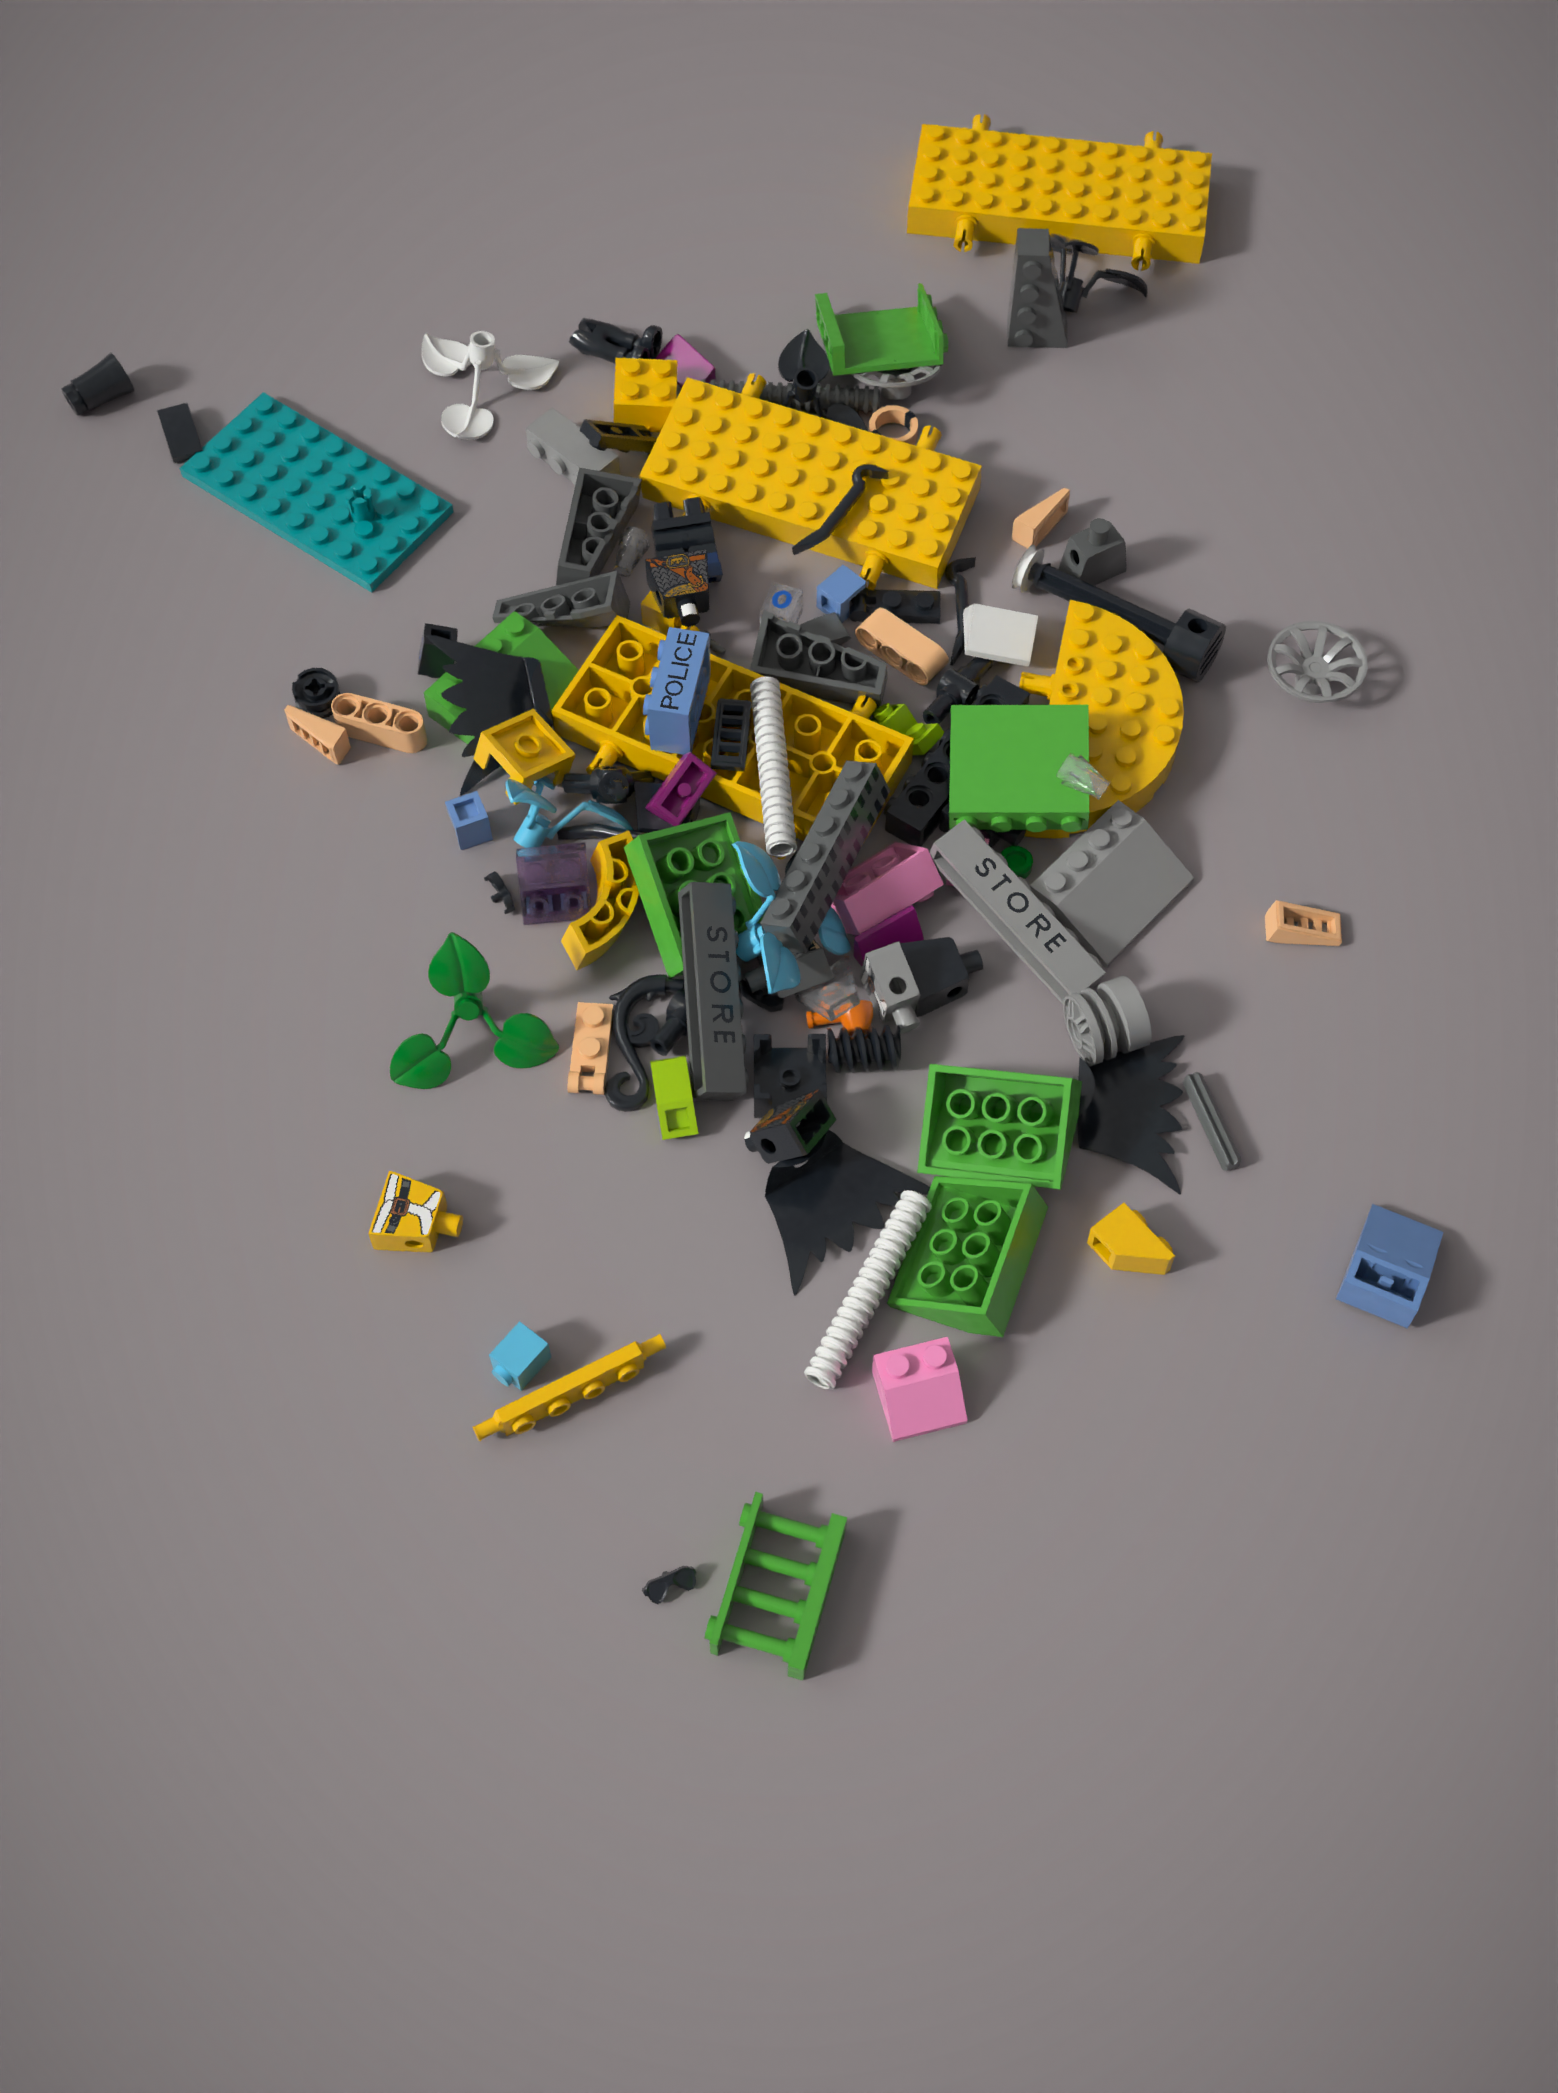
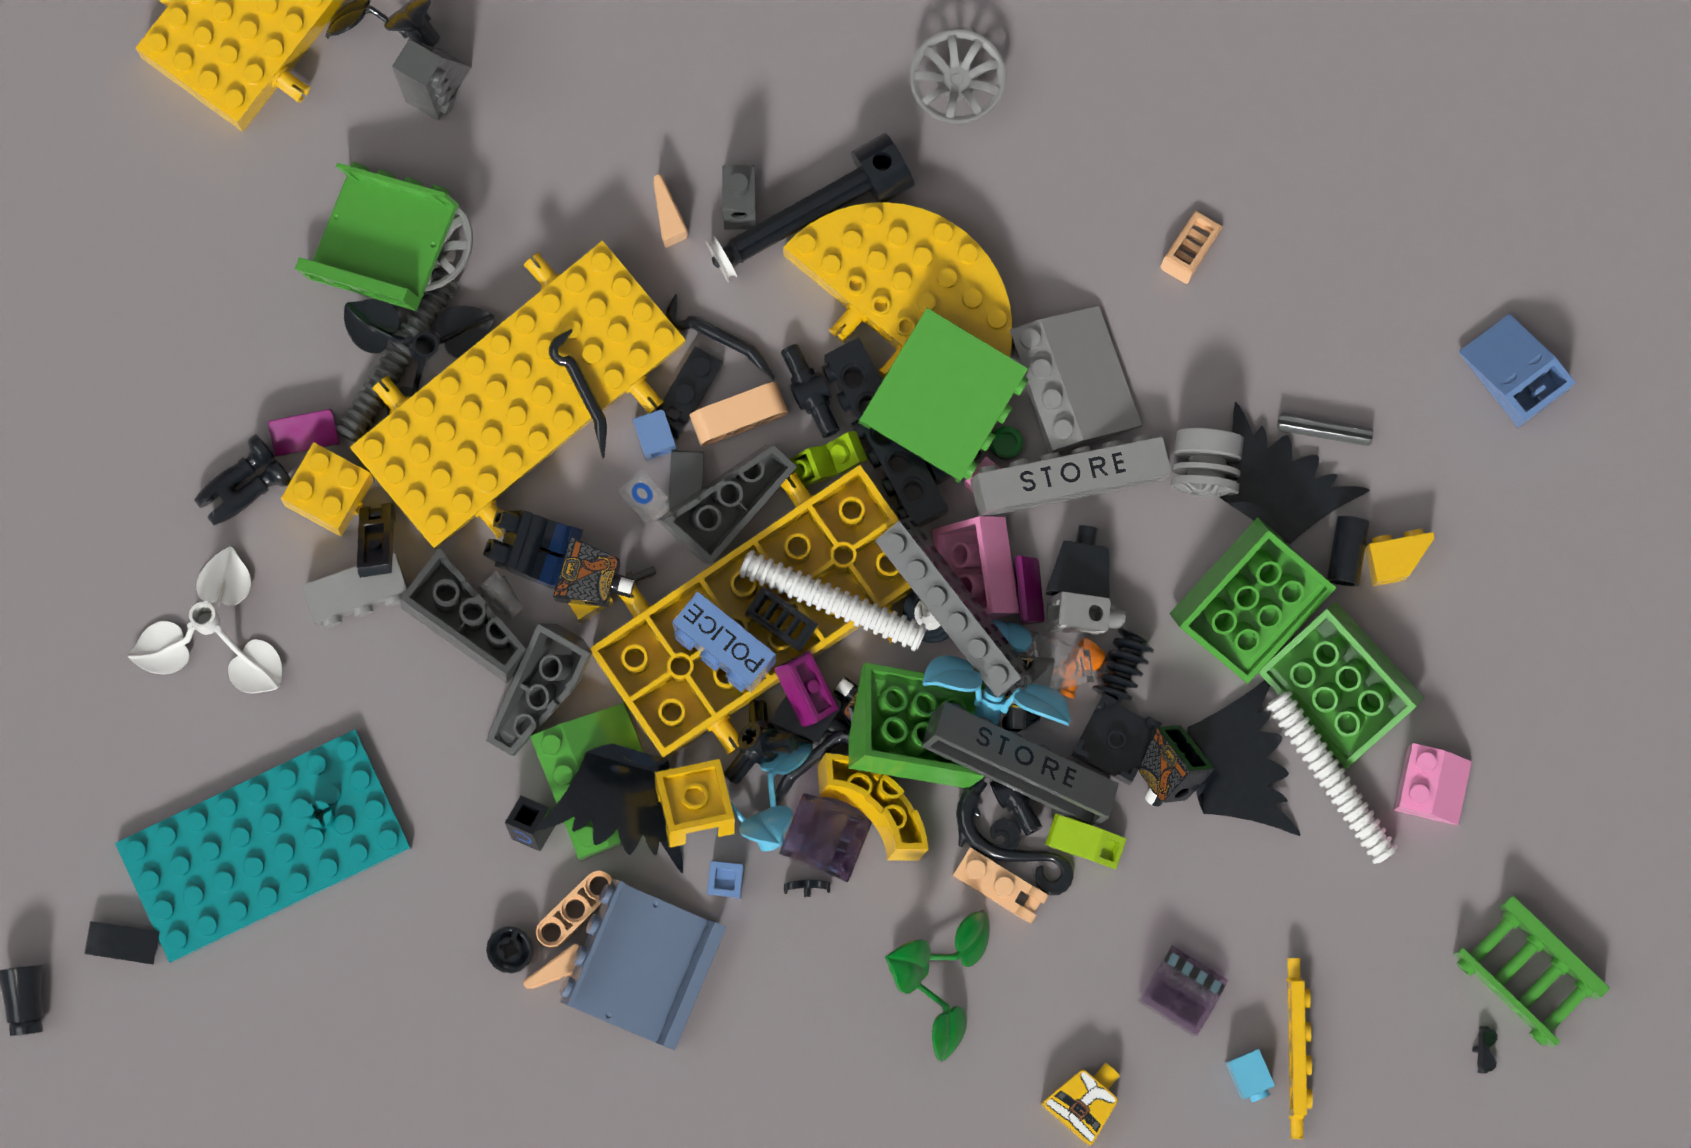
camera: 65 degrees left, 20 degrees up
light nougat piece [869,405,918,446] -> none
white slope [963,604,1038,667] -> none
clear cone [1056,753,1110,800] -> none
none -> sand blue panel [560,879,726,1050]
none -> clear purple slope [1137,945,1228,1037]
none -> black pin [1327,516,1369,587]

